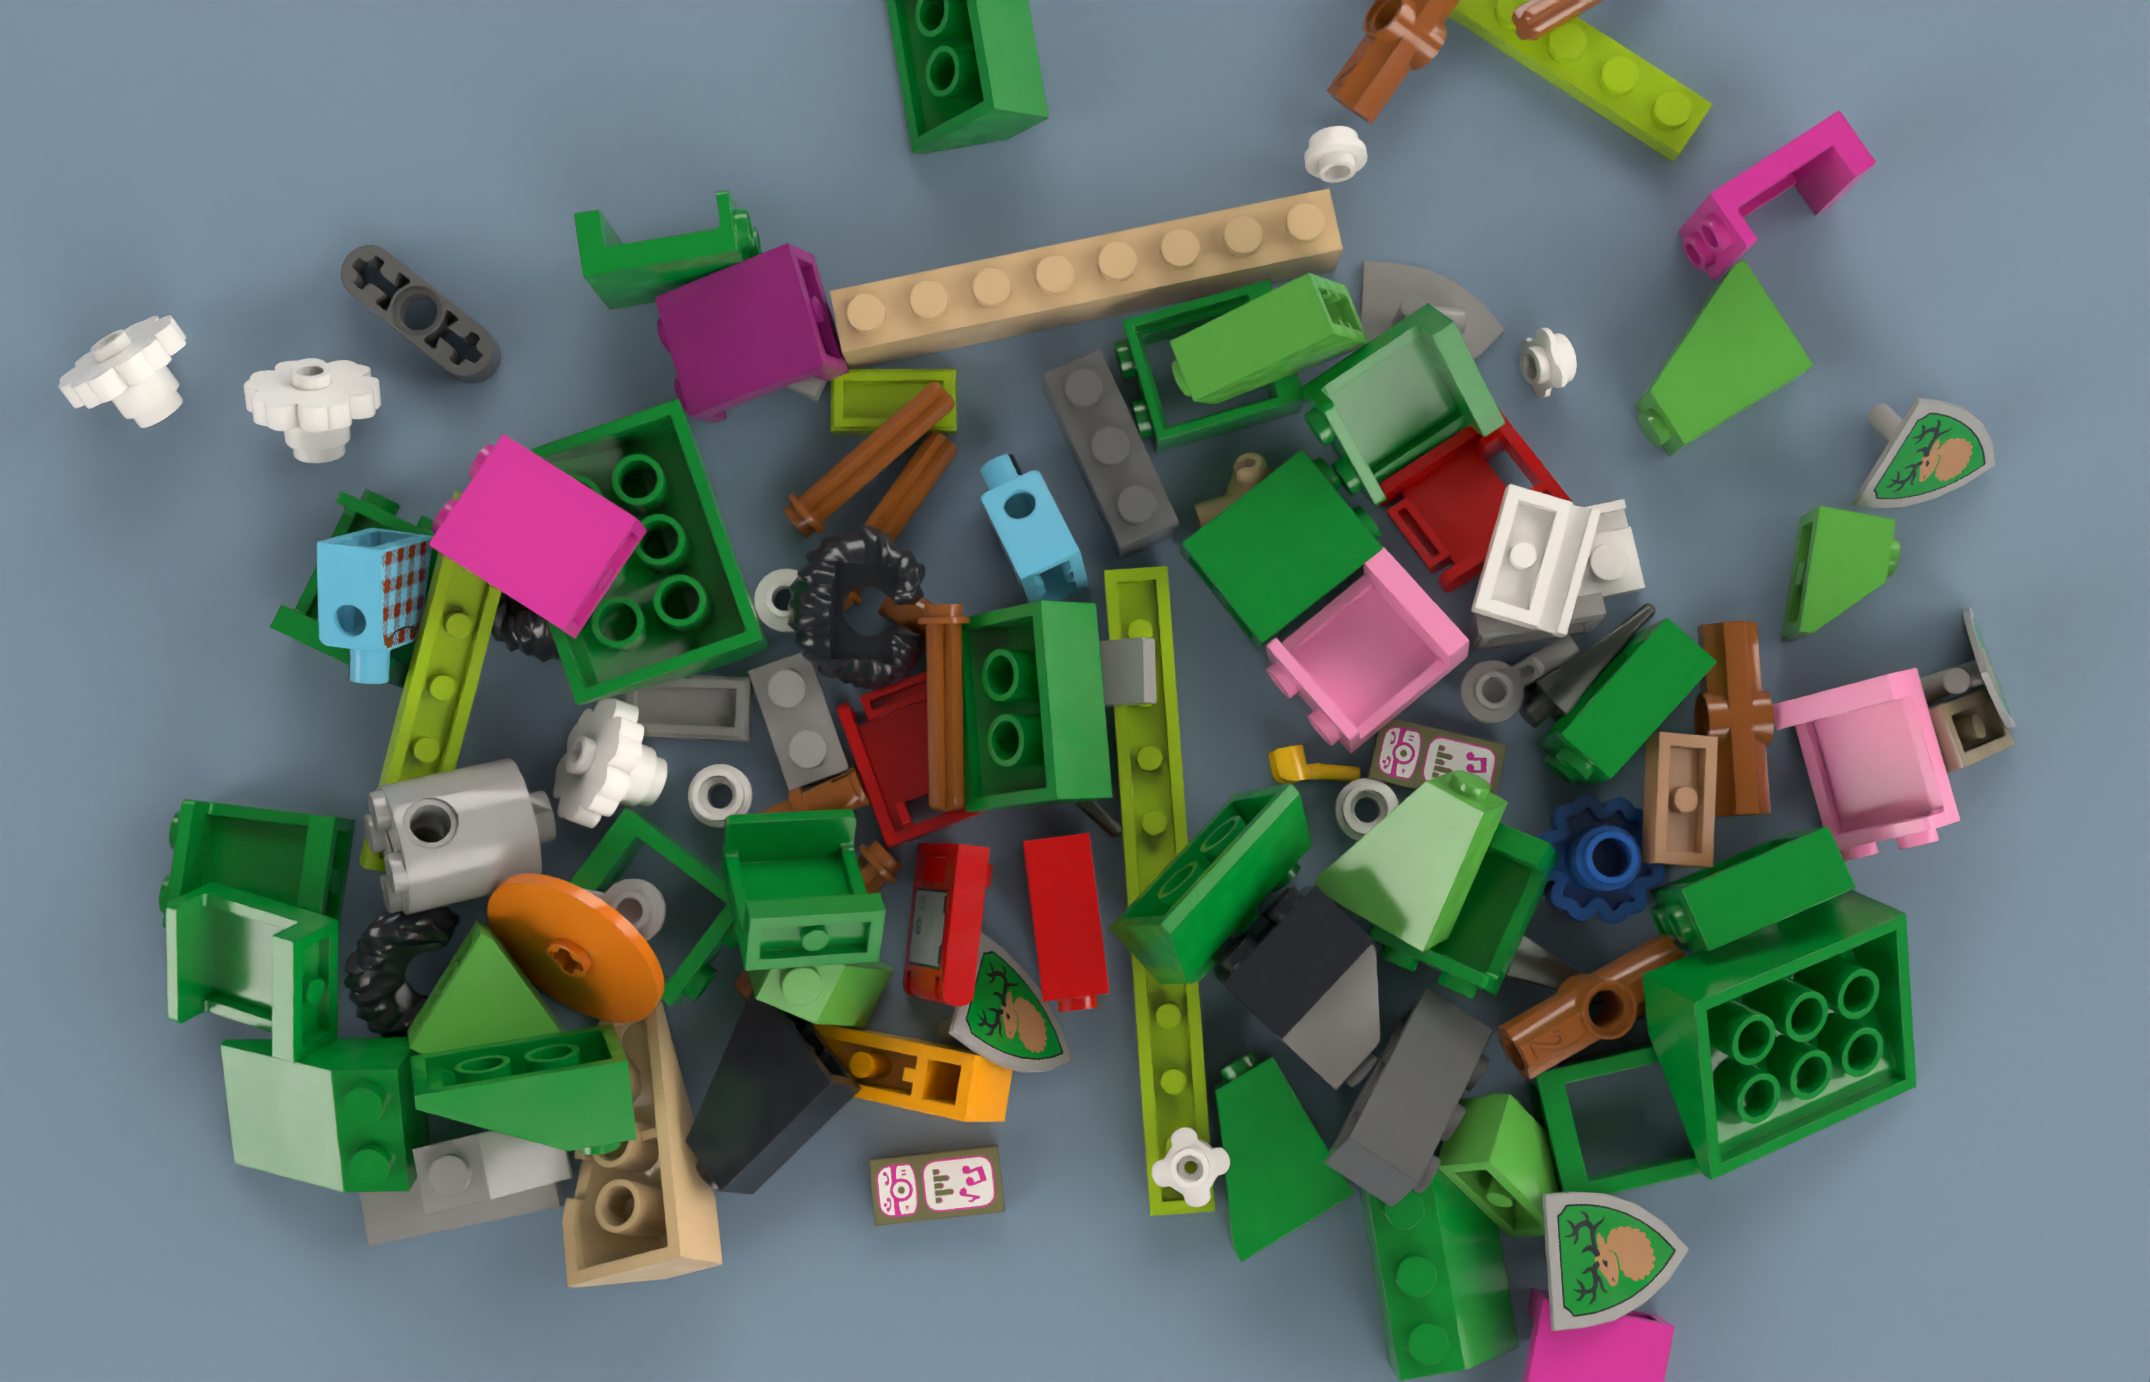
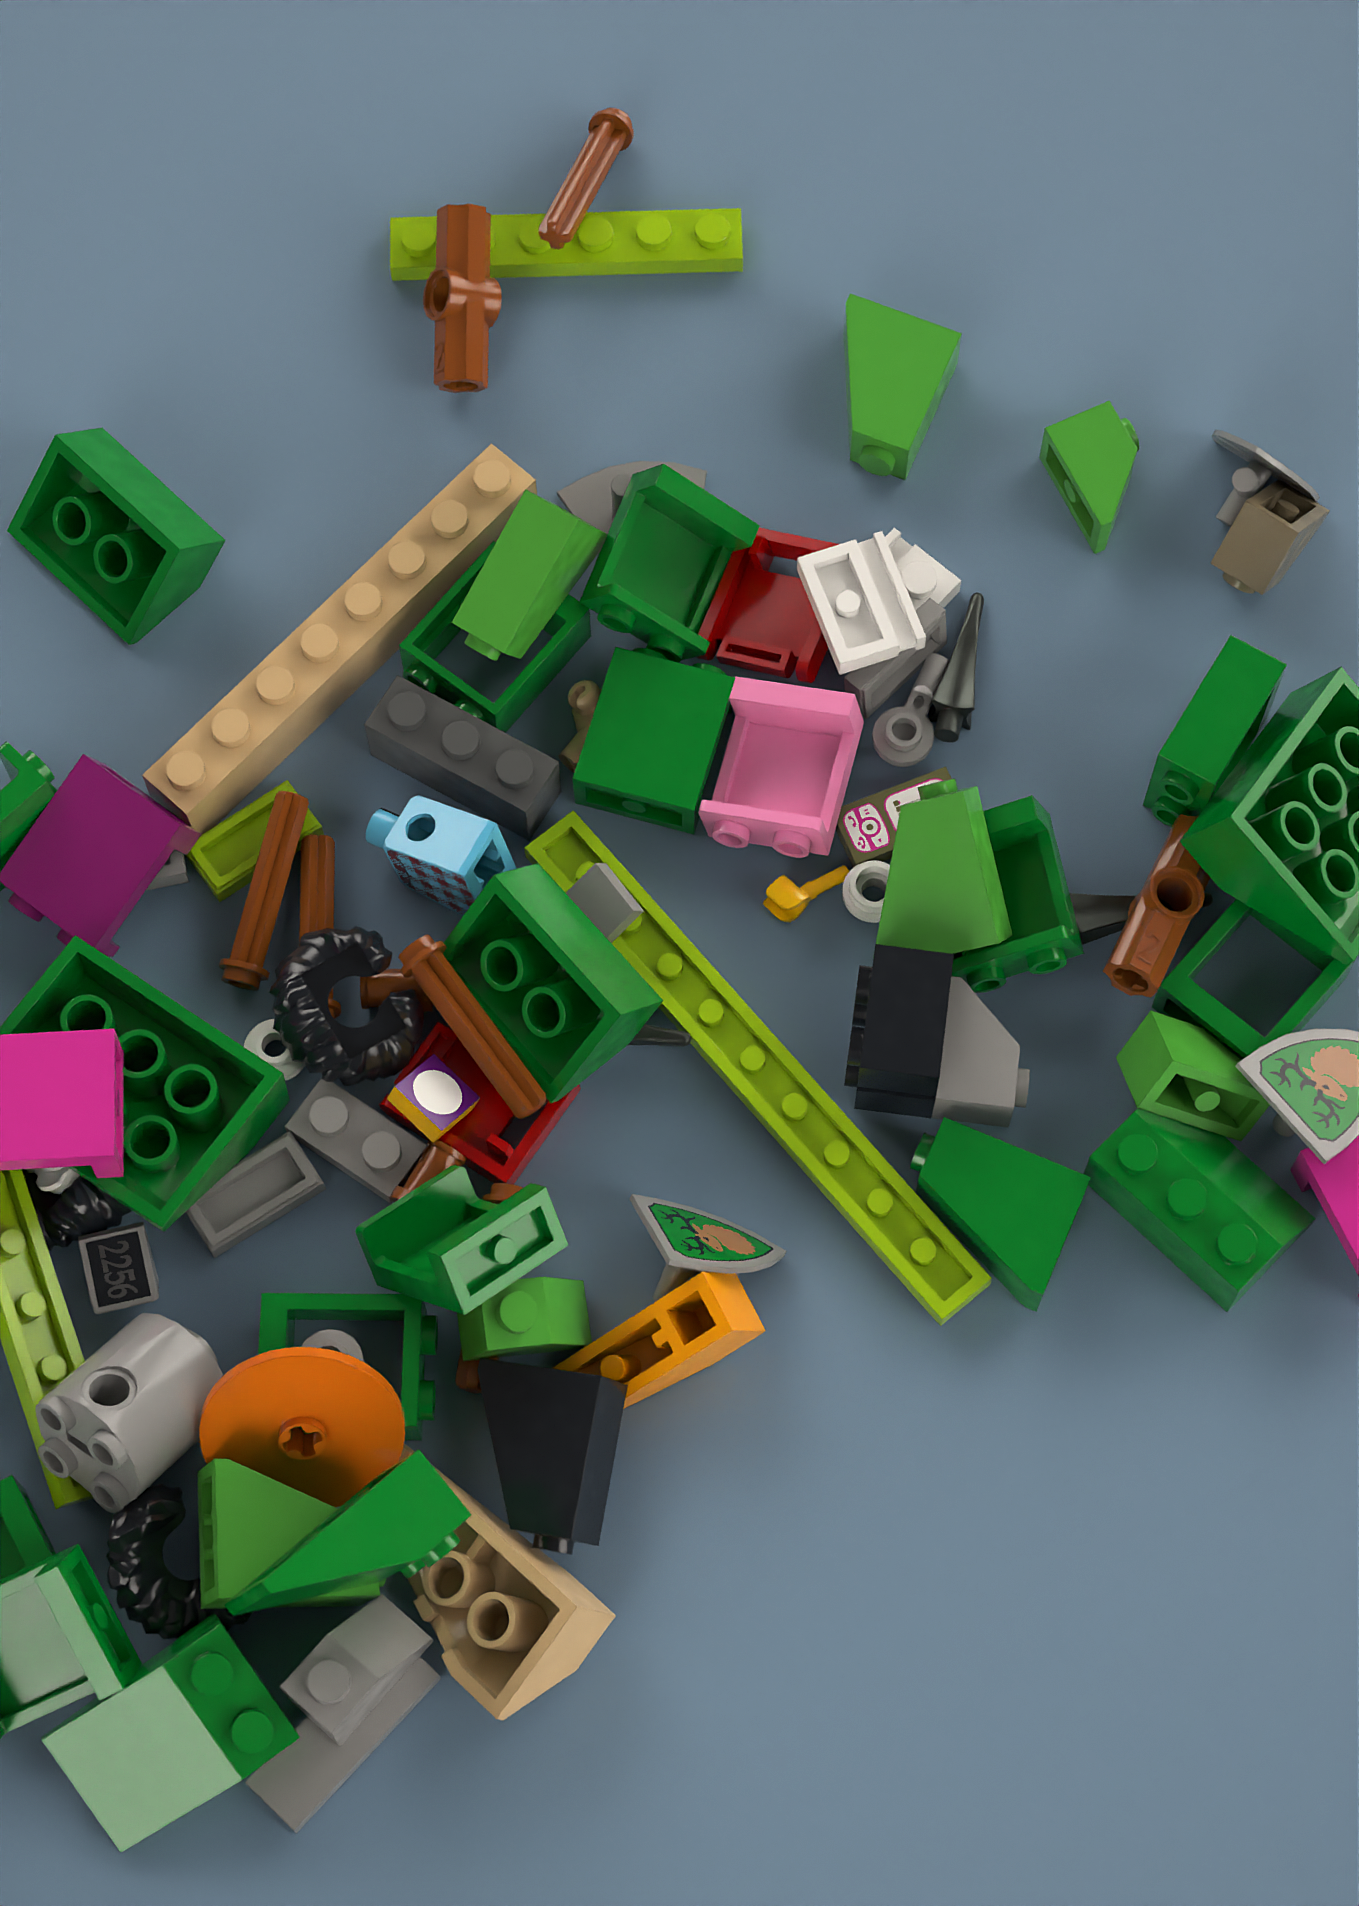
camera: 40 degrees left, 15 degrees down
white plant [553,698,667,829] -> none
white plate [688,764,753,828] -> none
tile [869,1144,1005,1226] -> none
red container [902,842,993,1006] -> none
red window [1023,833,1110,1012] -> none
green slope [1109,783,1312,984] -> none
white plate [1152,1127,1230,1207] -> none
white plate [1304,126,1367,183] -> none
dark grey brick [1324,987,1493,1207] -> none
white plate [1520,327,1577,398] -> none
blue plant [1535,795,1665,924] -> none
green window [1537,617,1717,786] -> none
medium nougat panel [1641,731,1718,868] -> none
dark pink panel [1678,110,1877,280] -> none
dark orange piece [1694,621,1774,817] -> none
bright pink panel [1773,668,1960,861] -> none
shield [1851,398,1996,508] -> none
none -> slope [78,1222,159,1314]
none -> tile [386,1054,480,1143]

